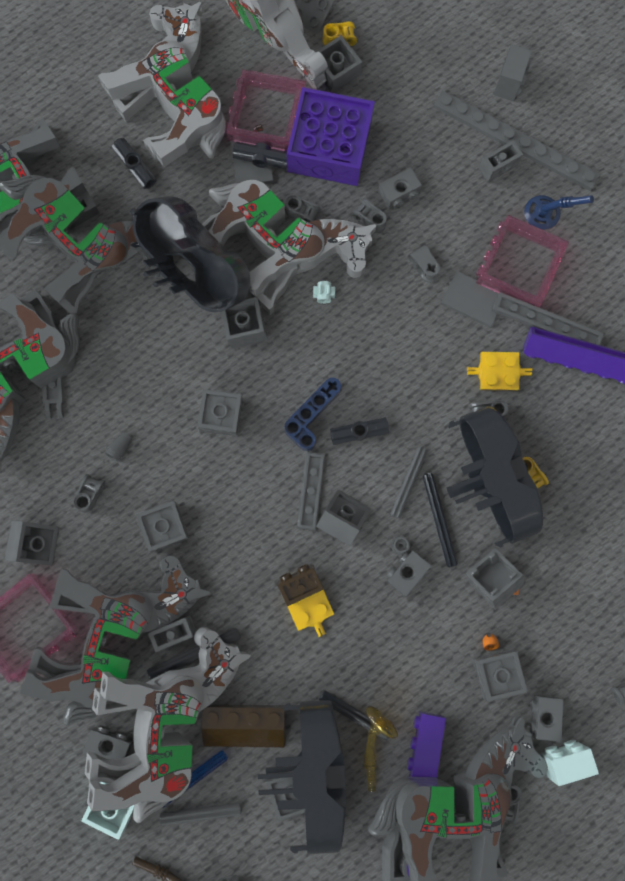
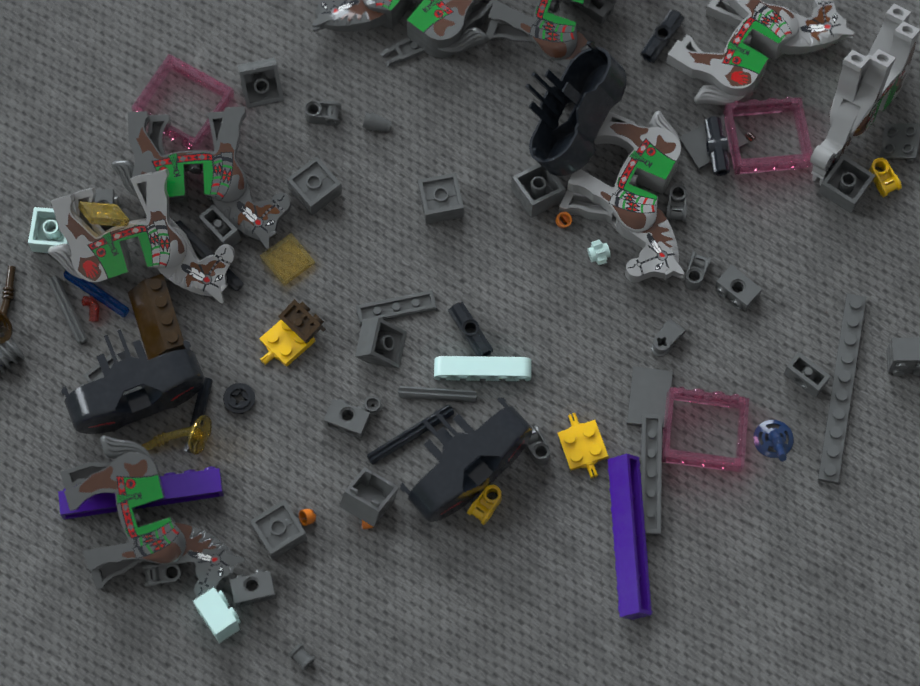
camera: 75 degrees right, 10 degrees down
dark blue beam [284,378,341,451] -> none
dark purple piece [287,87,375,186] -> none
none -> clear yellow tile [78,201,129,227]
none -> clear red arm [82,295,100,322]
none -> black gear [223,383,255,414]
none -> clear yellow tile [260,233,315,286]
none -> light aqua beam [434,356,532,381]
none -> orange hinge [555,212,572,228]

